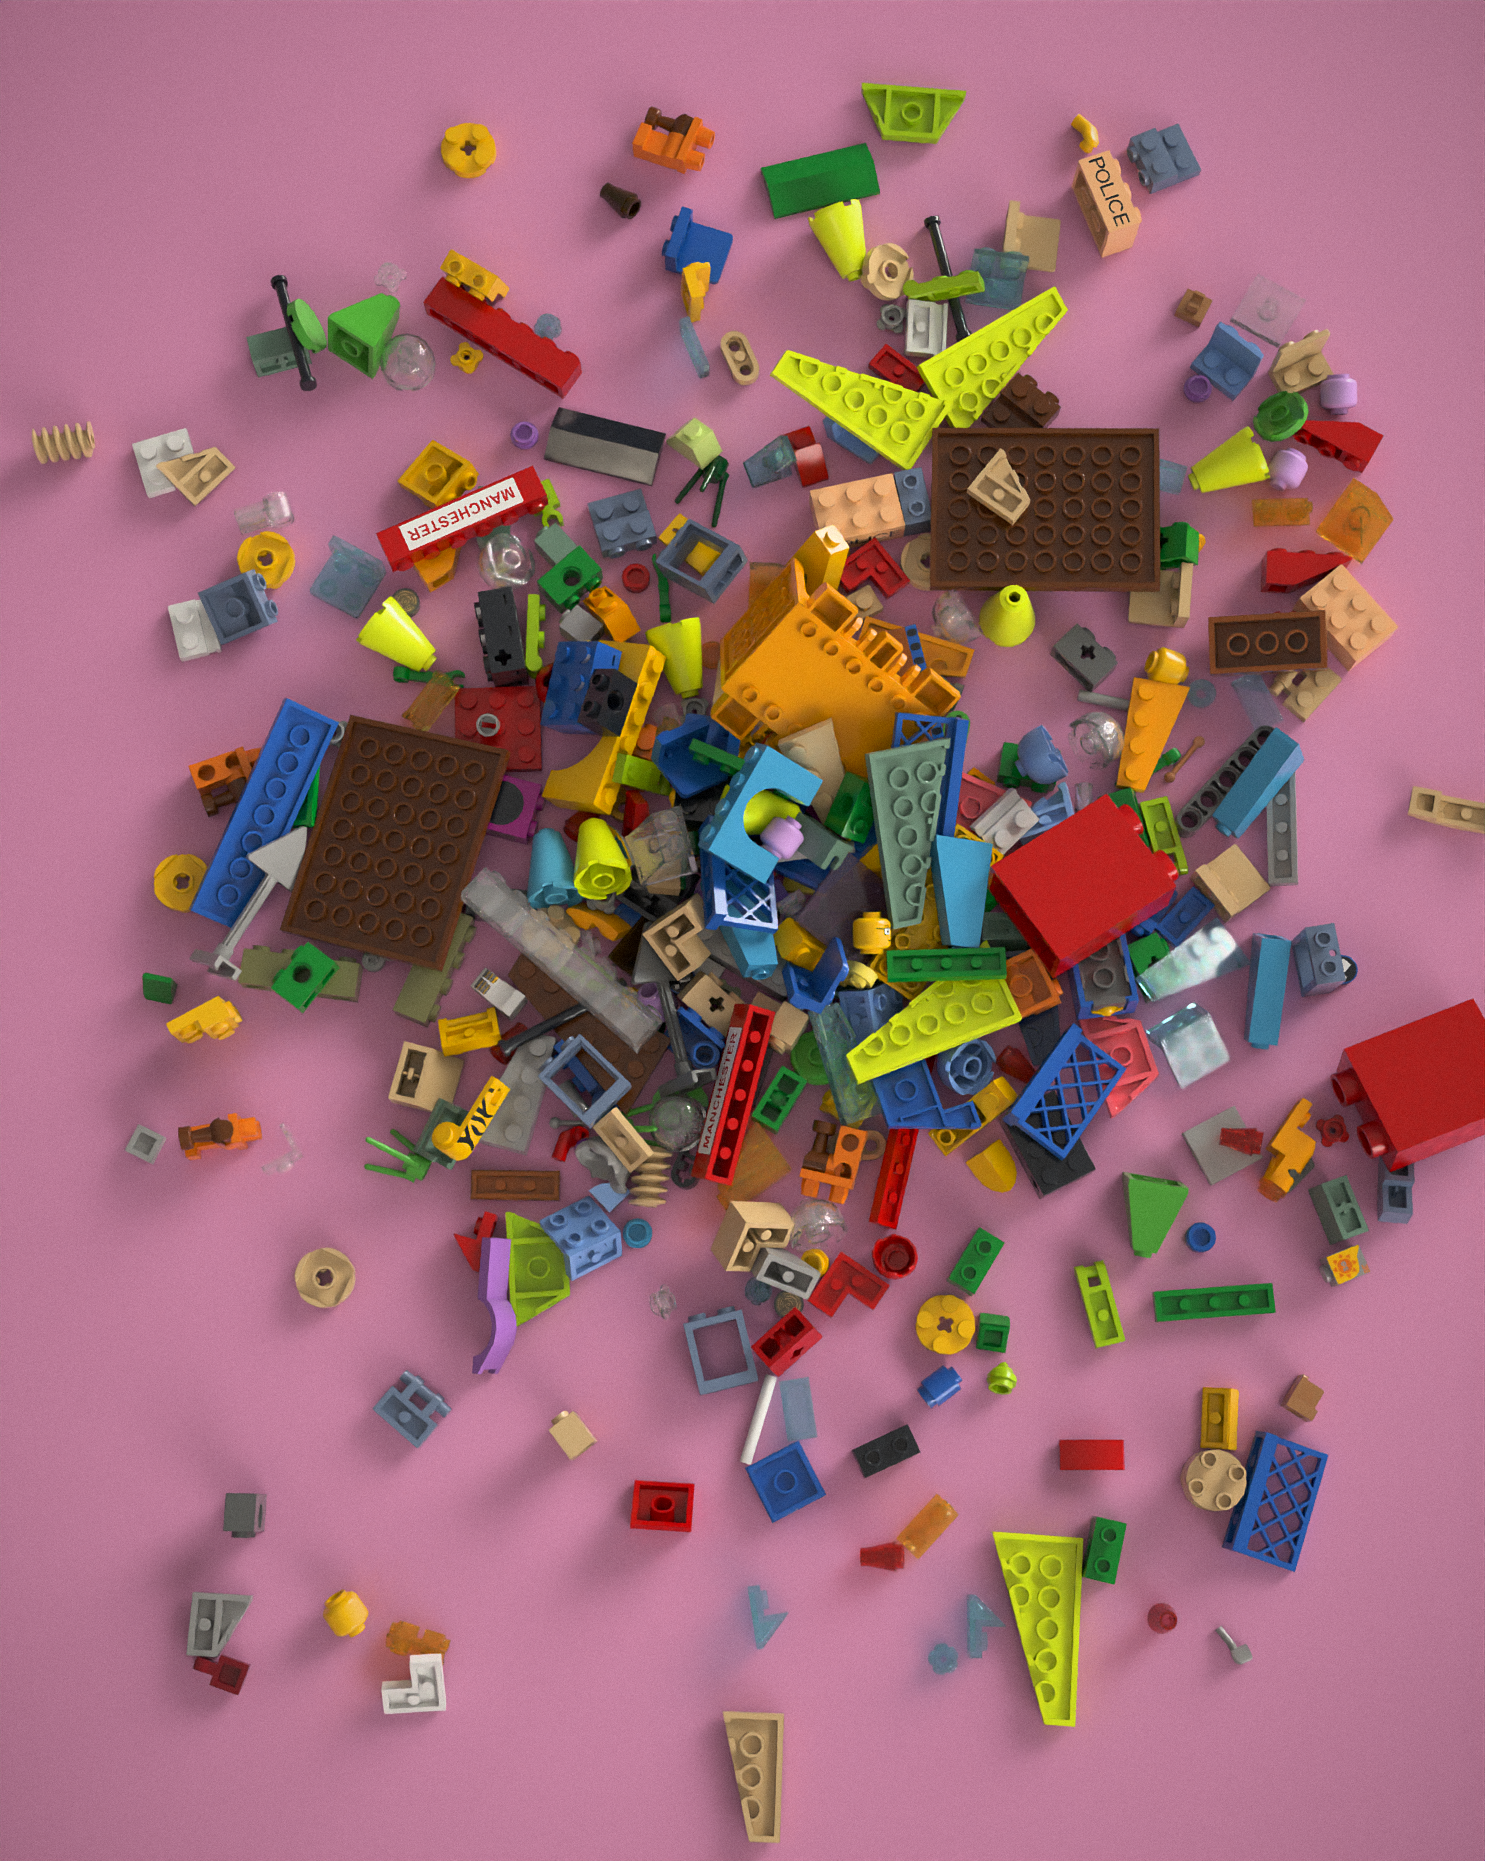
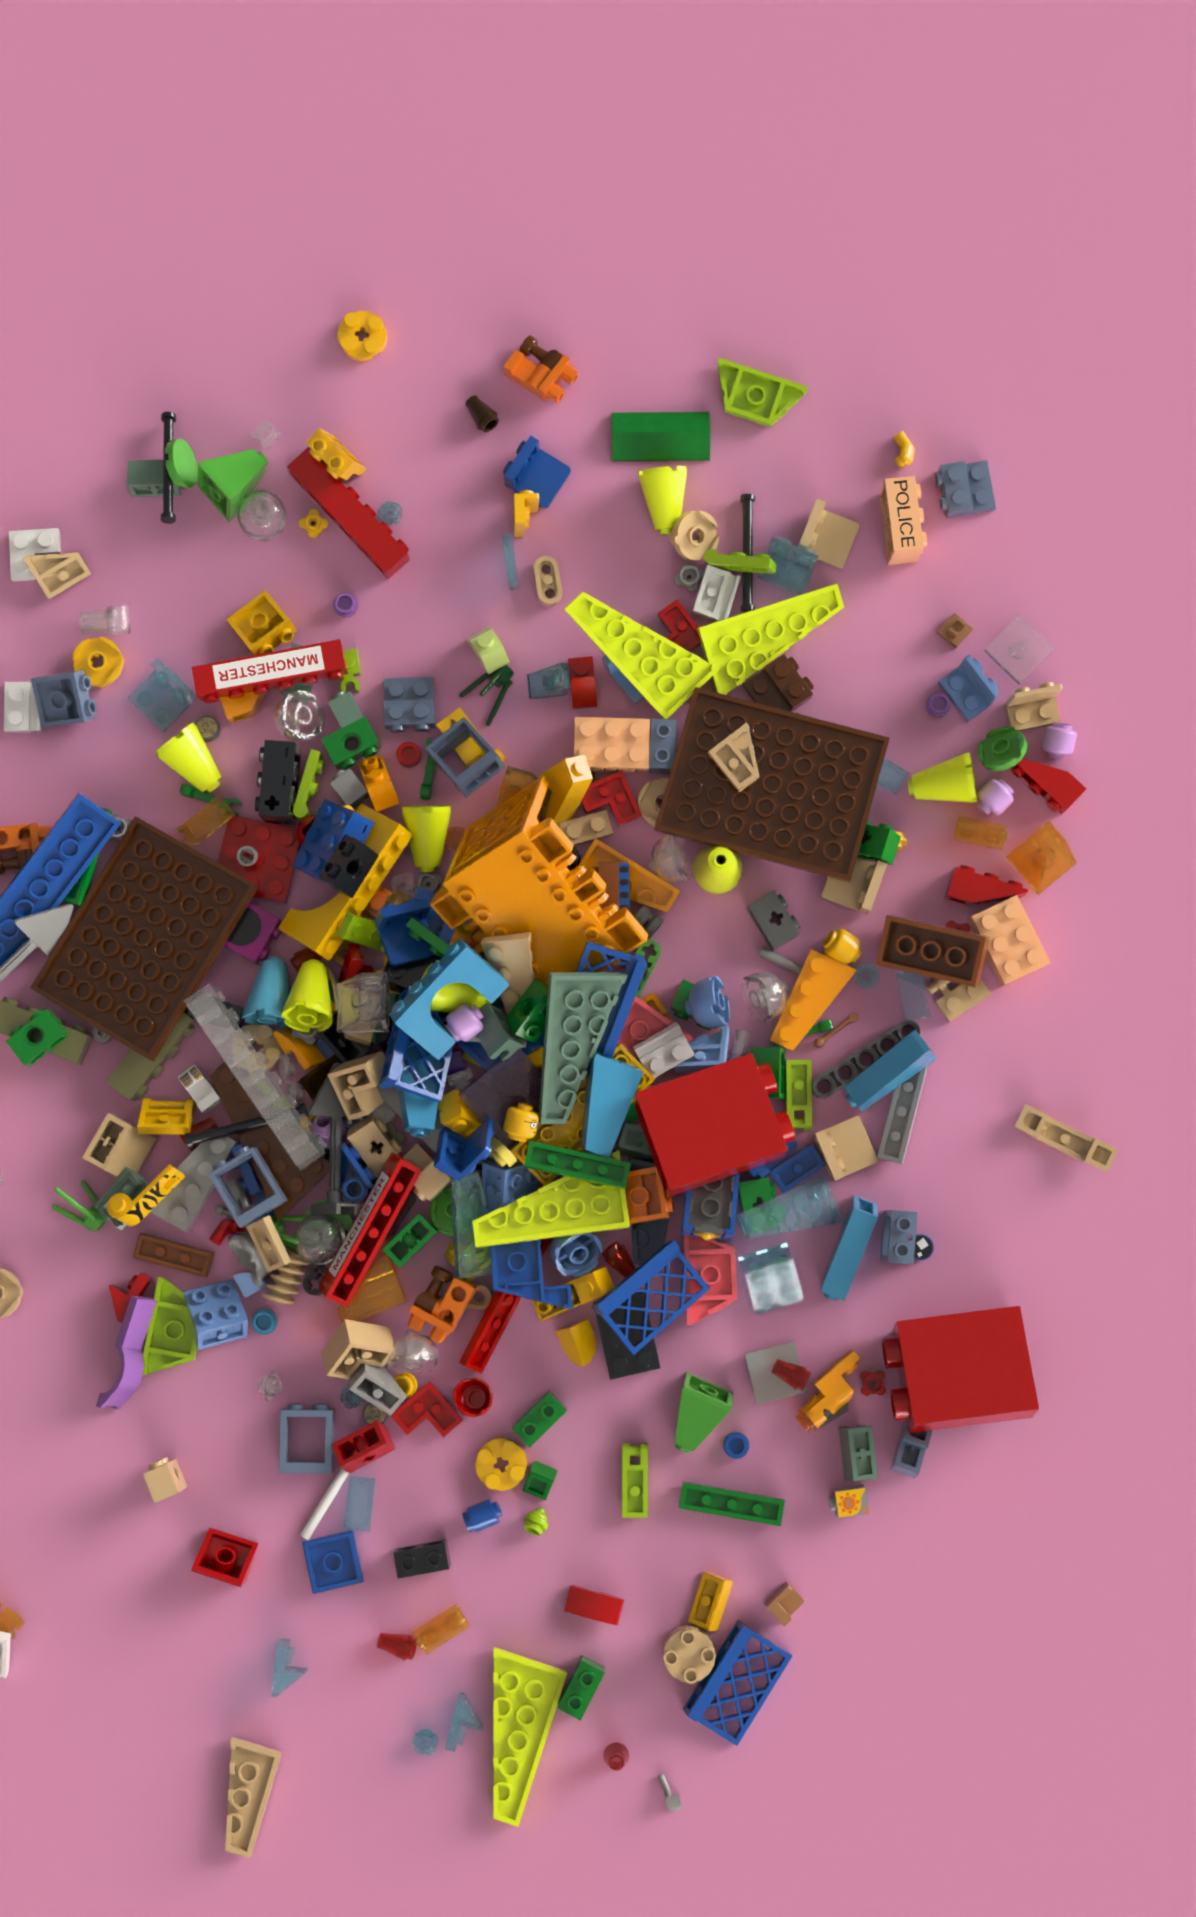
camera: 15 degrees right, 5 degrees up
sand blue plate [373,1370,452,1449] -> none
slope [544,407,666,486] -> none

